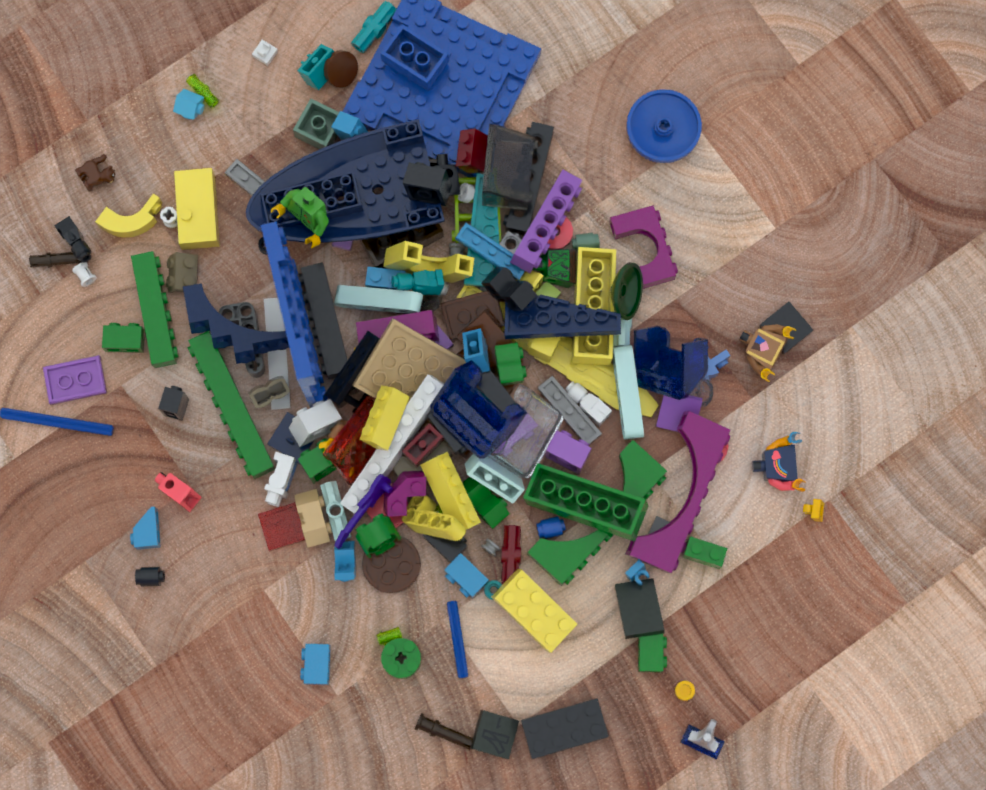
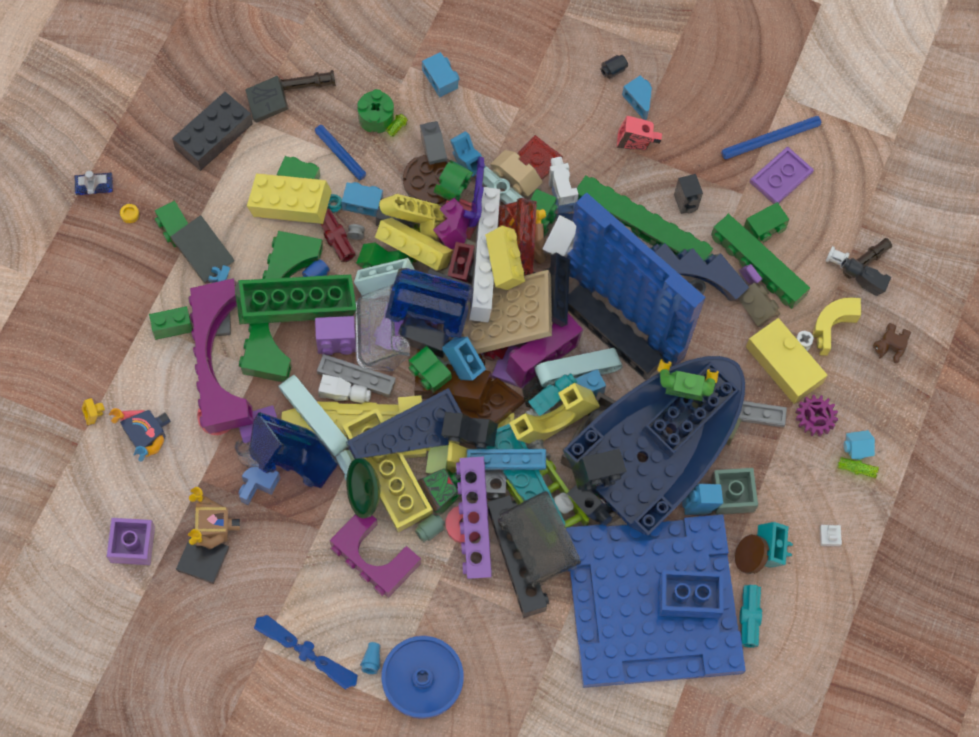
camera: 145 degrees right, 10 degrees down
dark red brick [456,129,489,174] -> none
none -> medium lavender brick [106,518,155,565]
none -> blue piece [254,615,358,690]
none -> green brick [277,156,320,180]
none -> dark azure cone [360,642,380,674]
none -> dark grey slope [420,121,447,165]
none -> medium lavender tile [739,264,762,285]
none -> magenta gear [795,395,838,437]

